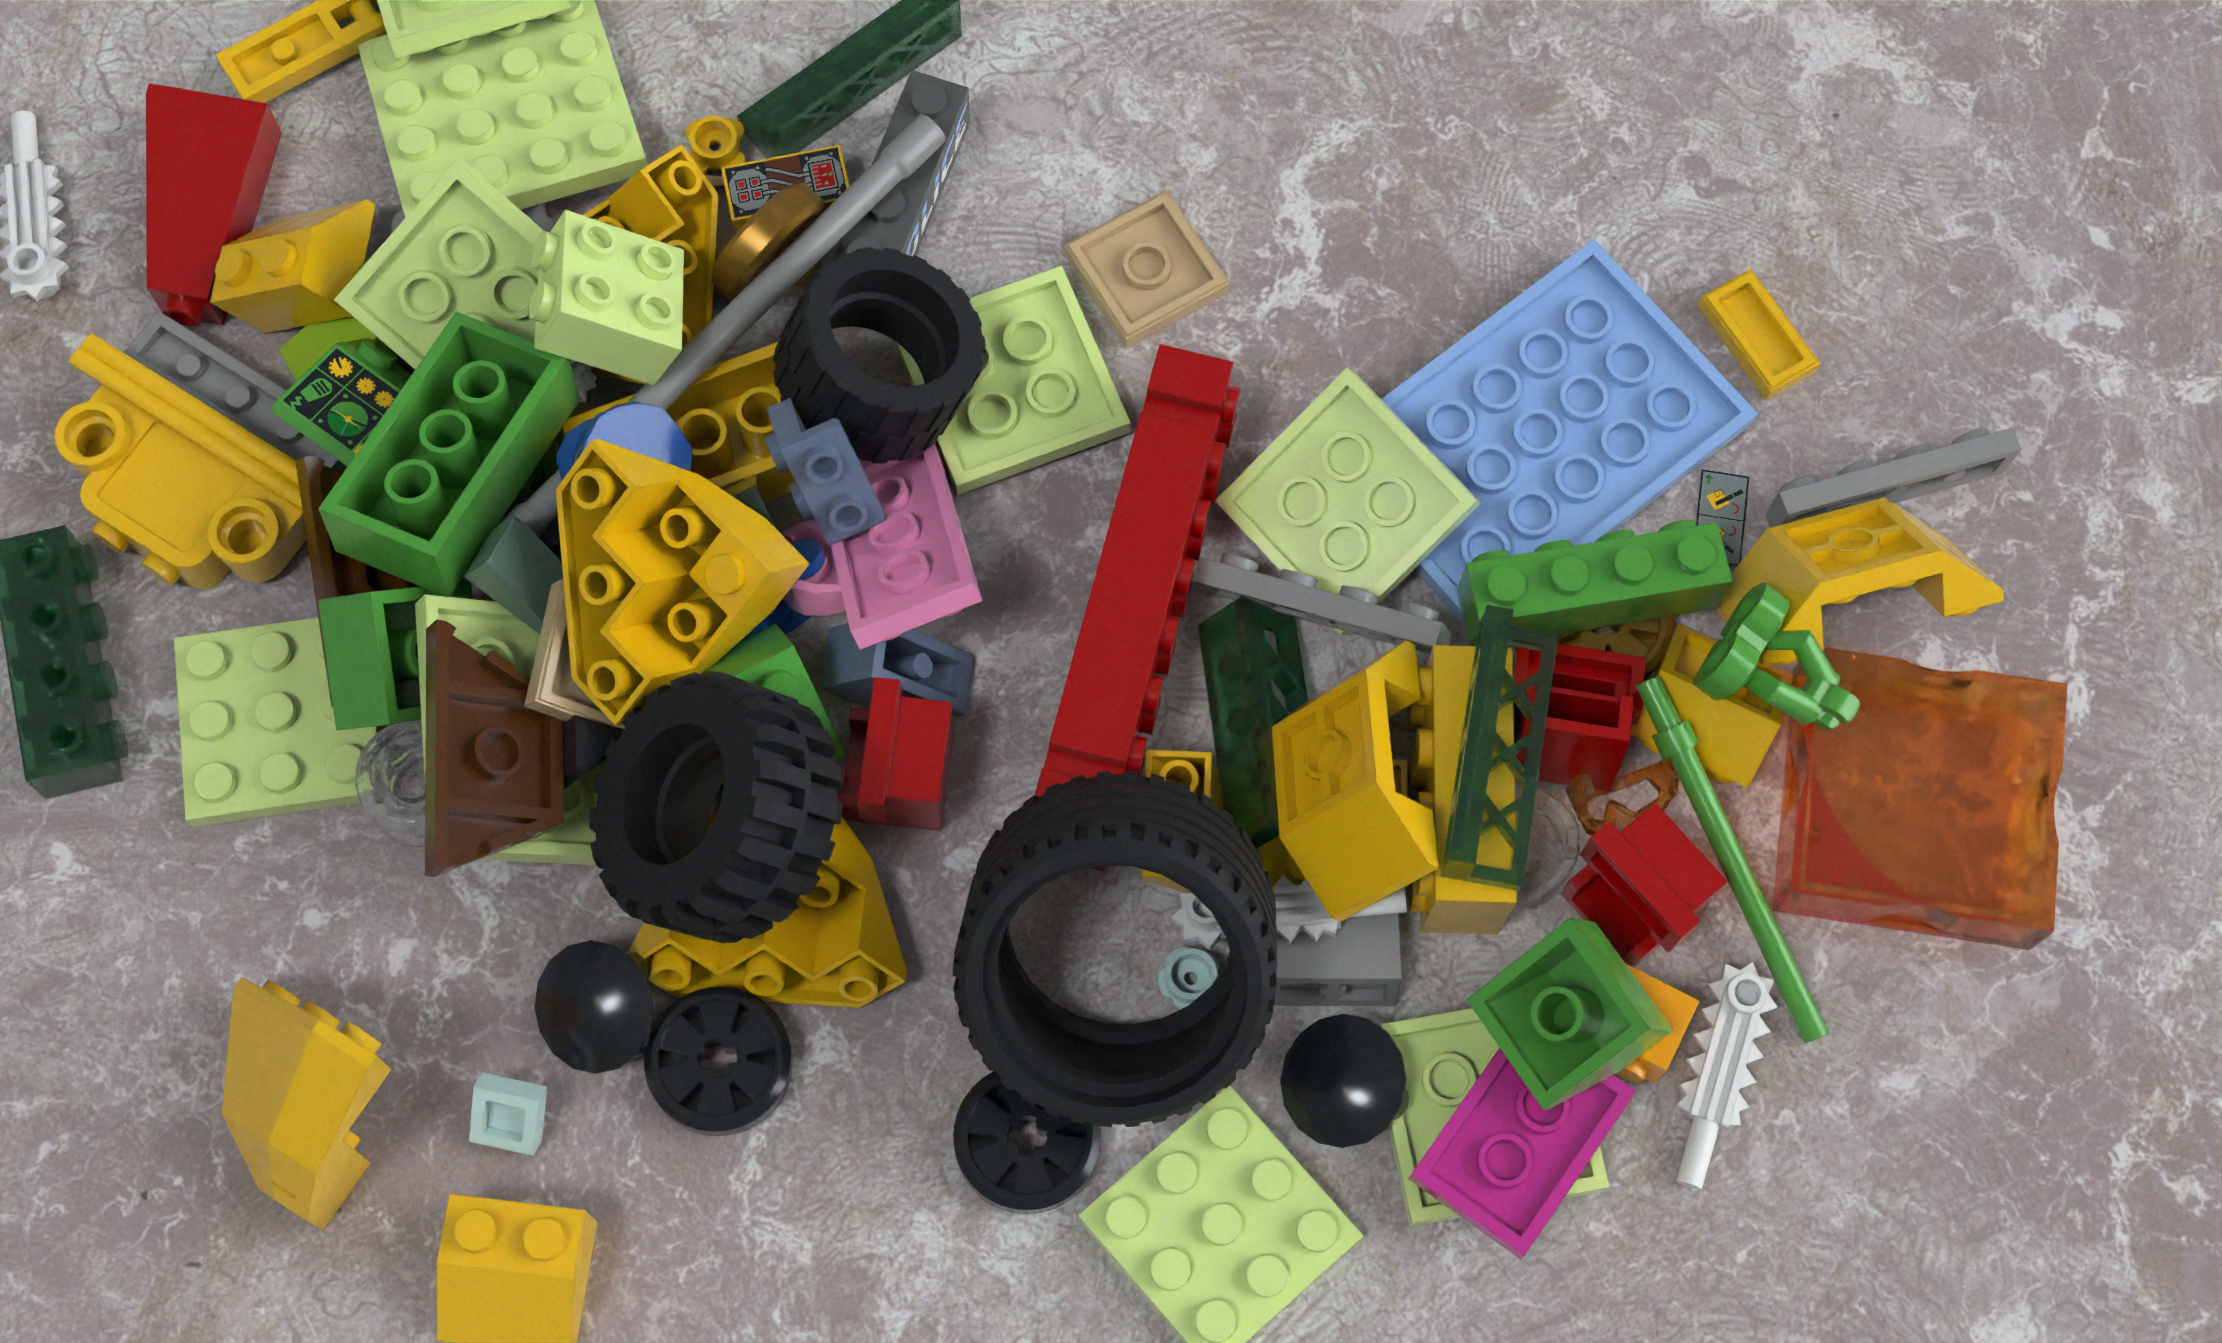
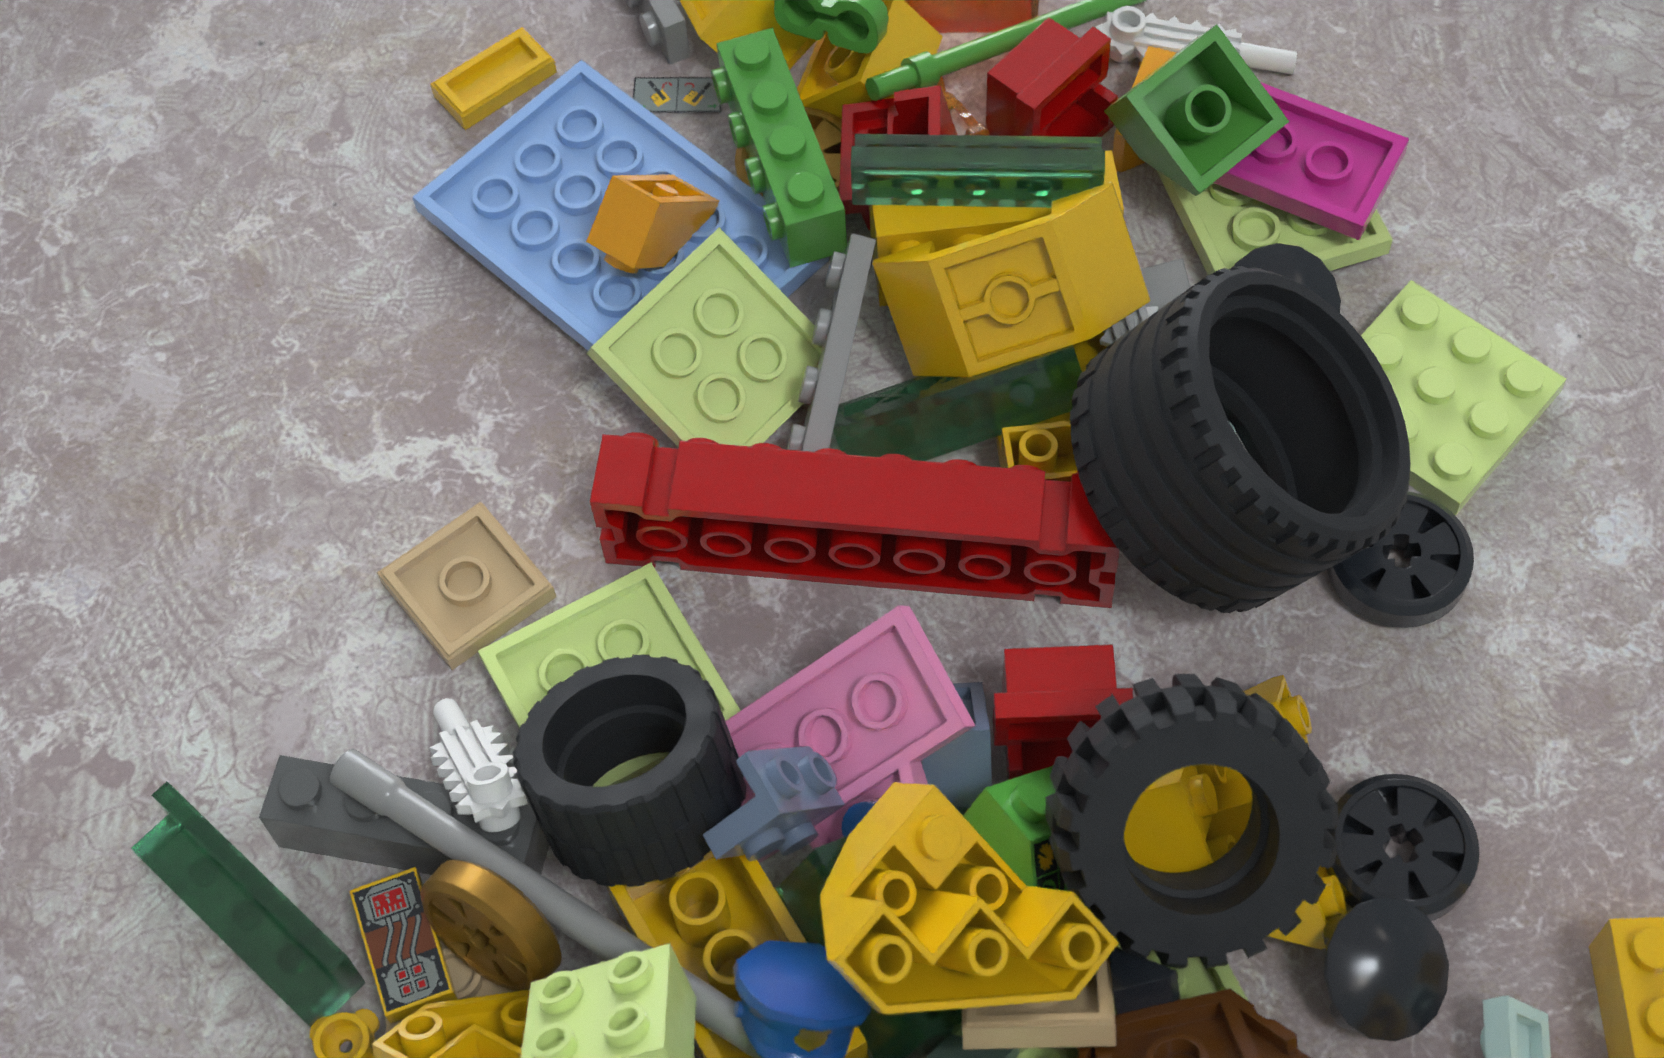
camera: 90 degrees left, 10 degrees down
none -> white piece [429,698,528,832]
none -> light orange slope [586,175,719,273]

